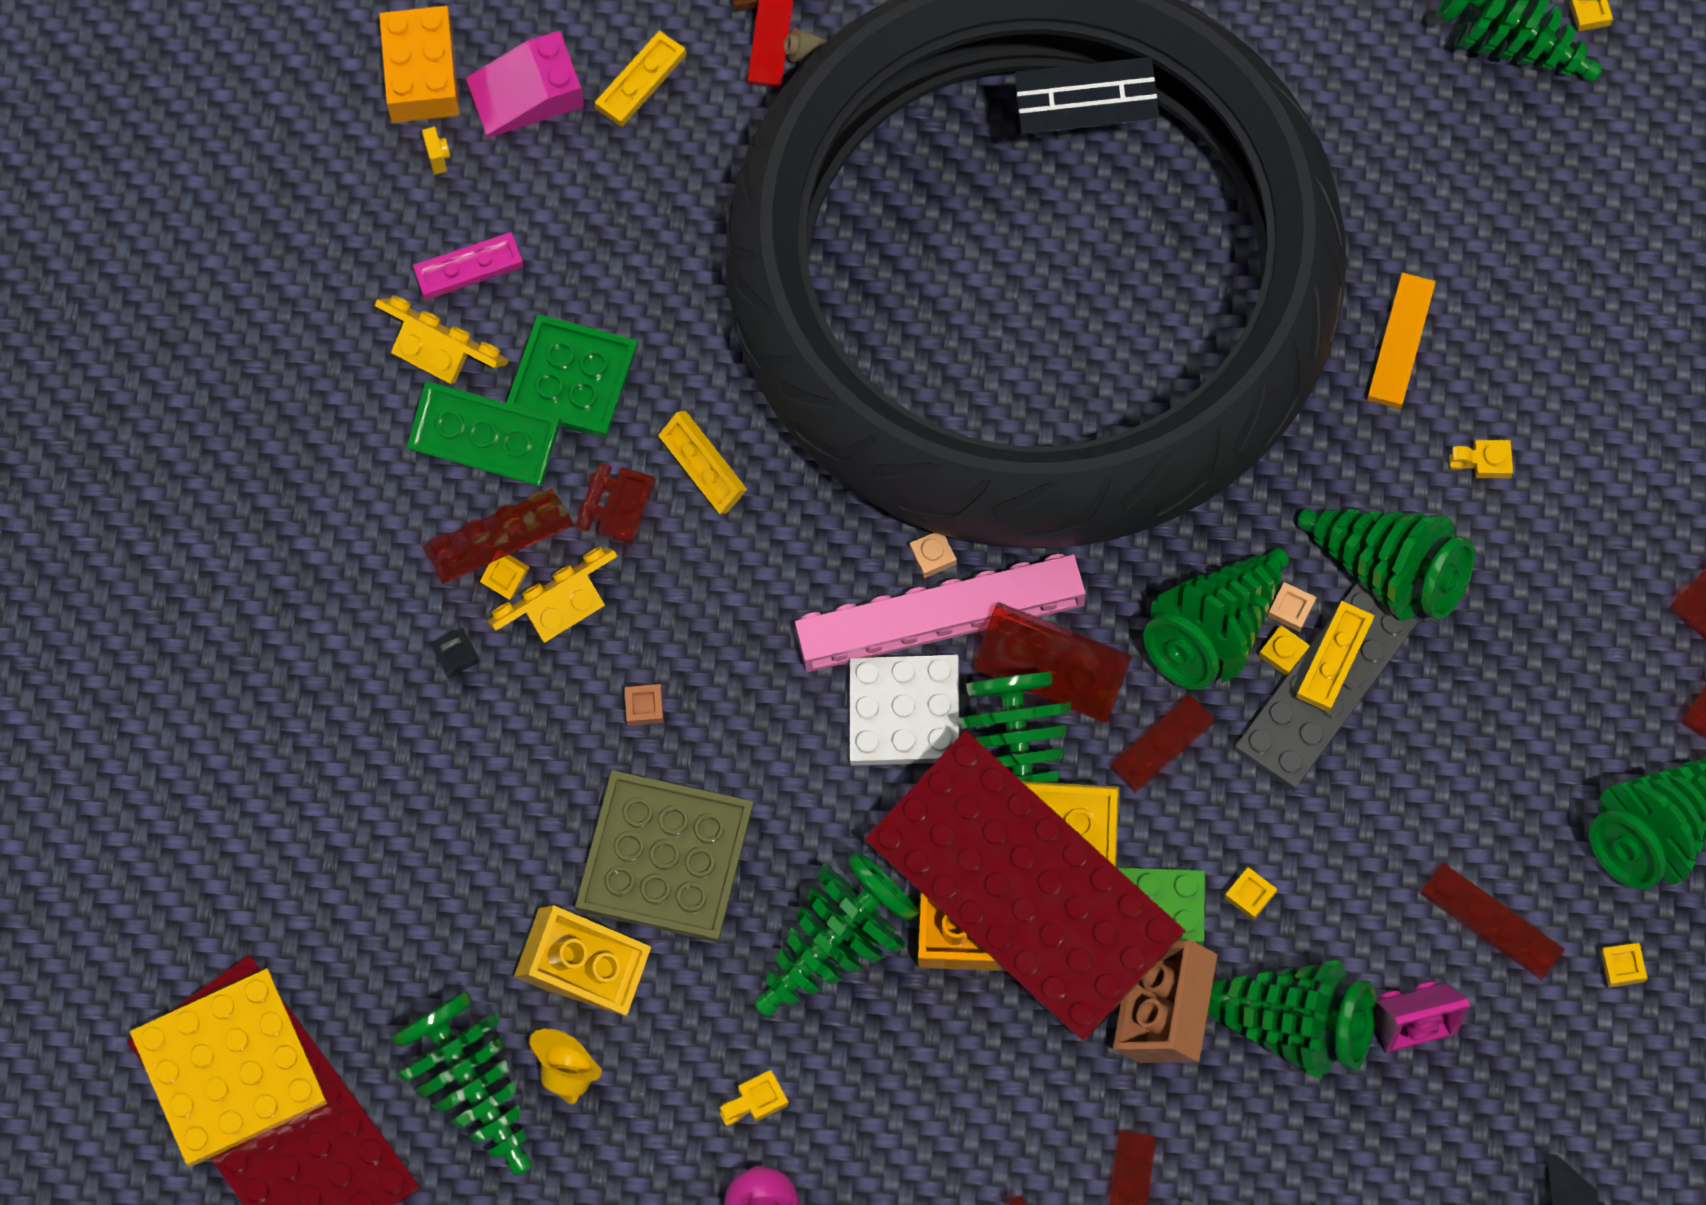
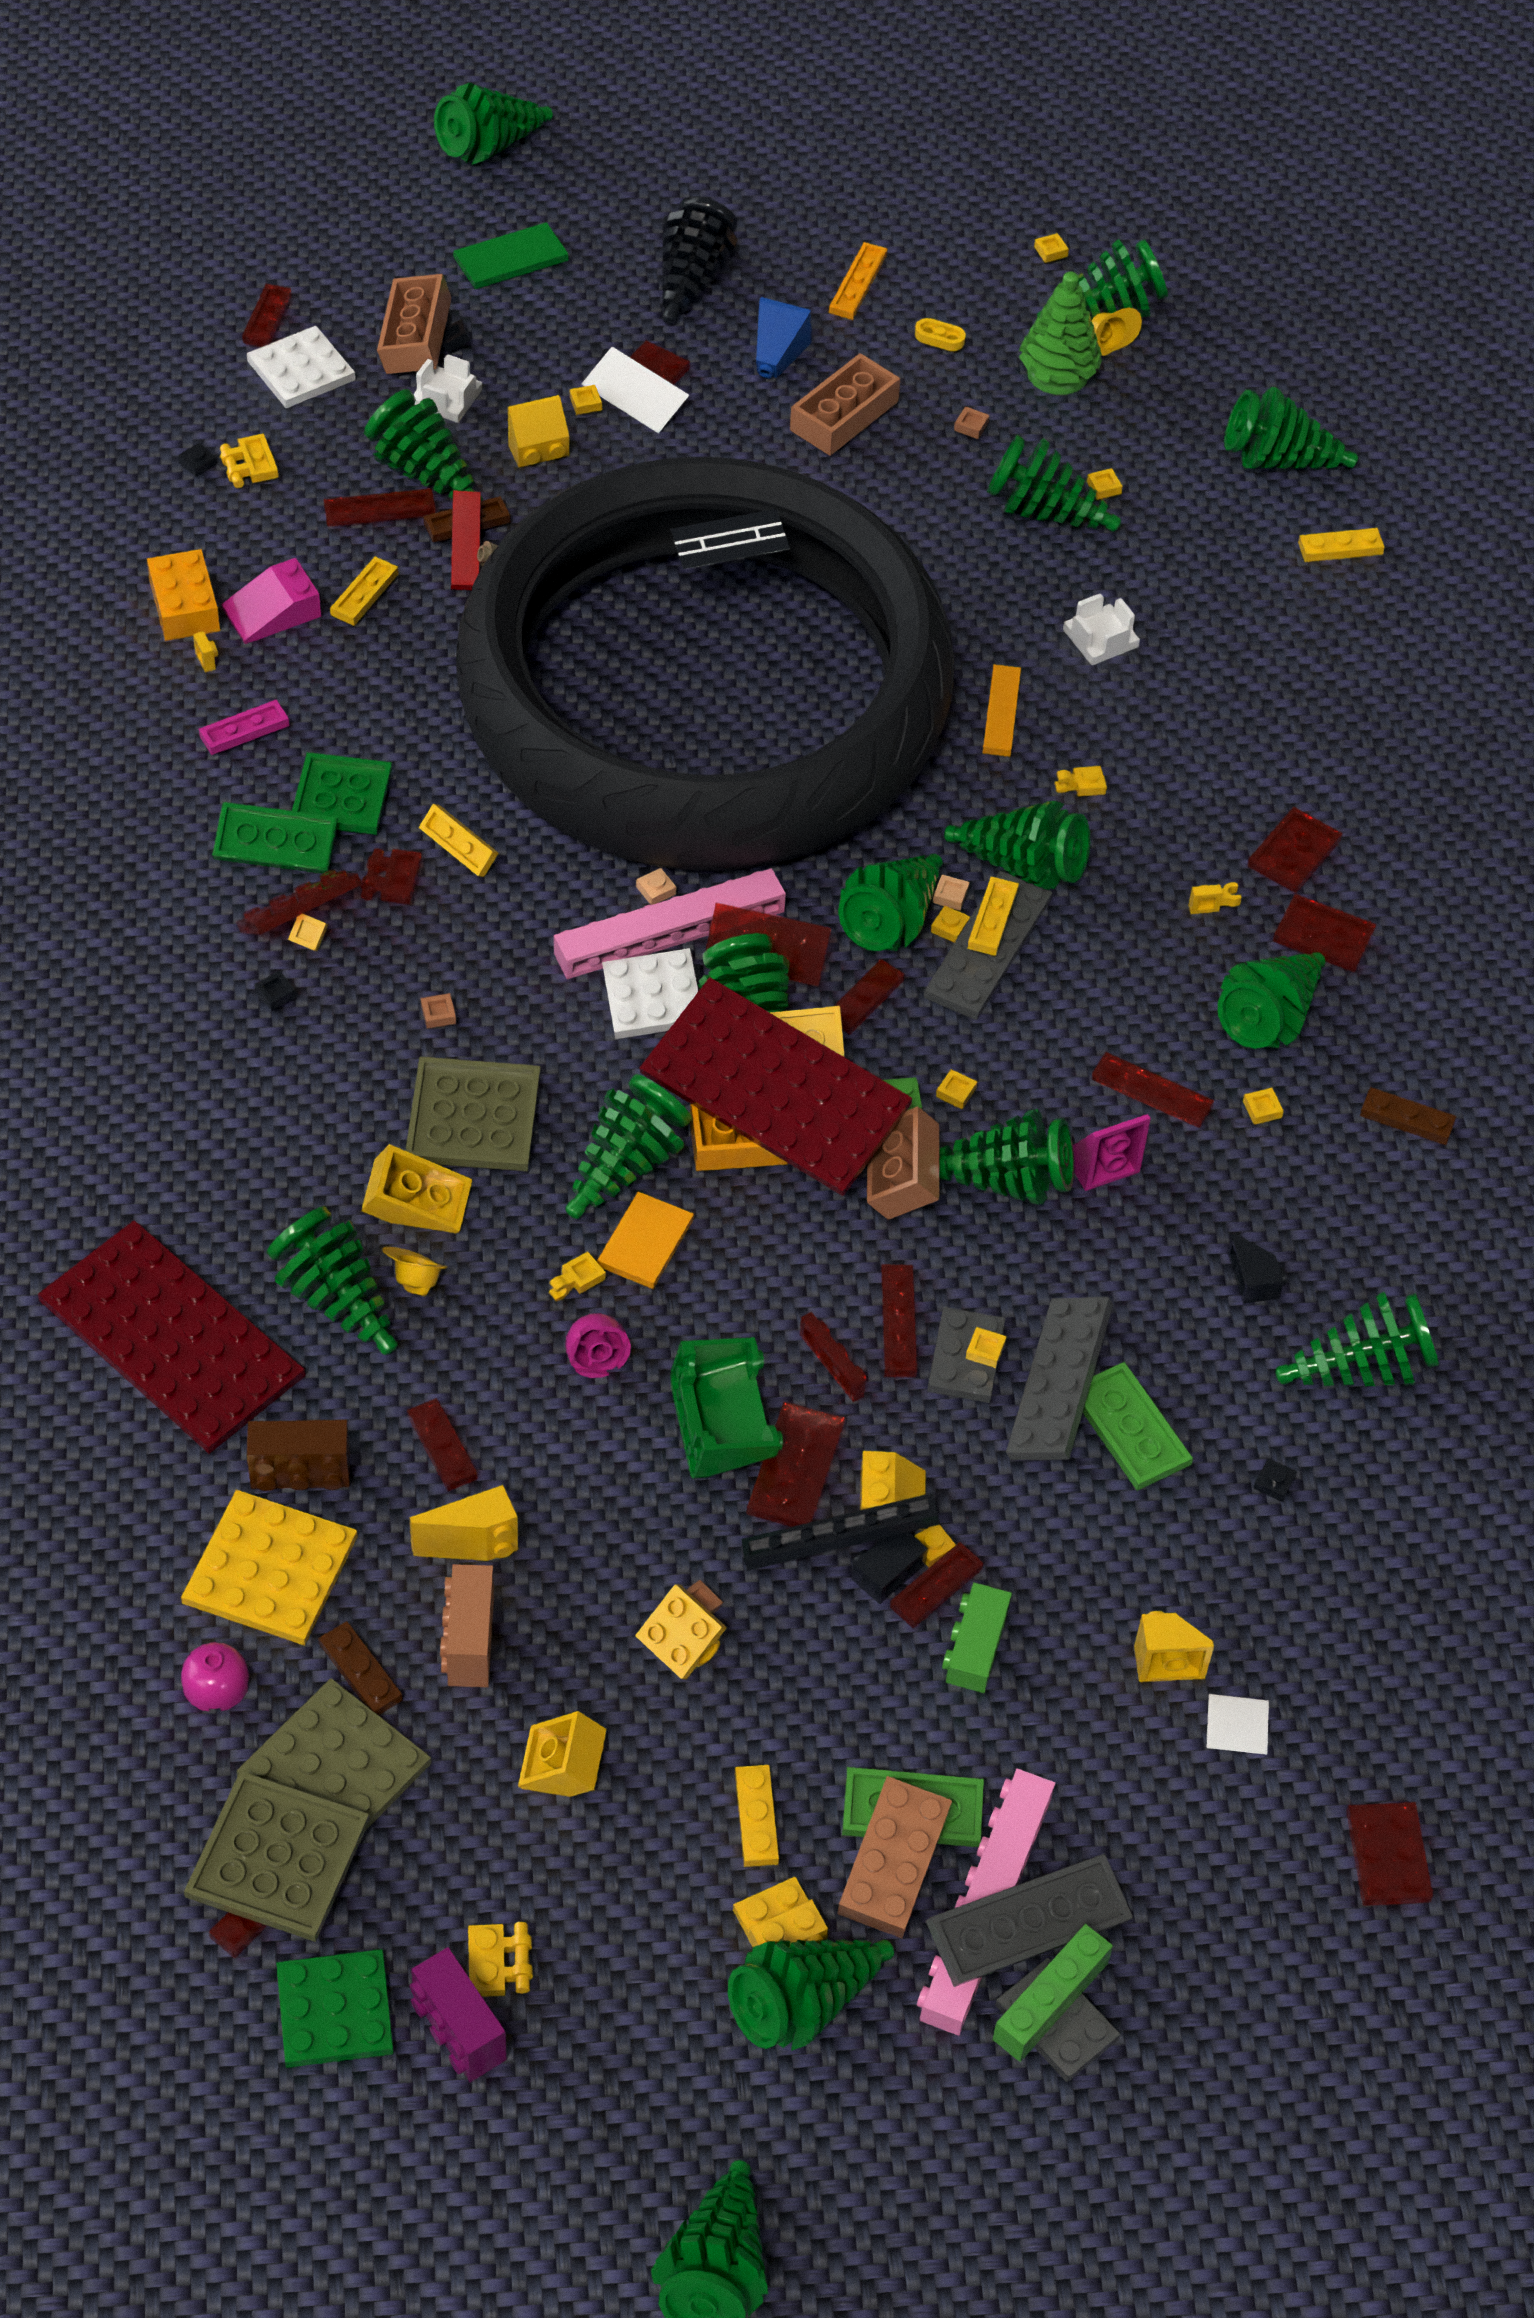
camera: 15 degrees left, 15 degrees down
yellow plate [129,969,327,1168] -> none
yellow bracket [375,295,509,384] -> none
yellow bracket [486,546,618,643] -> none
none -> light orange tile [597,1191,694,1289]
none -> white panel [1063,593,1140,665]
none -> yellow plate [1188,882,1242,914]

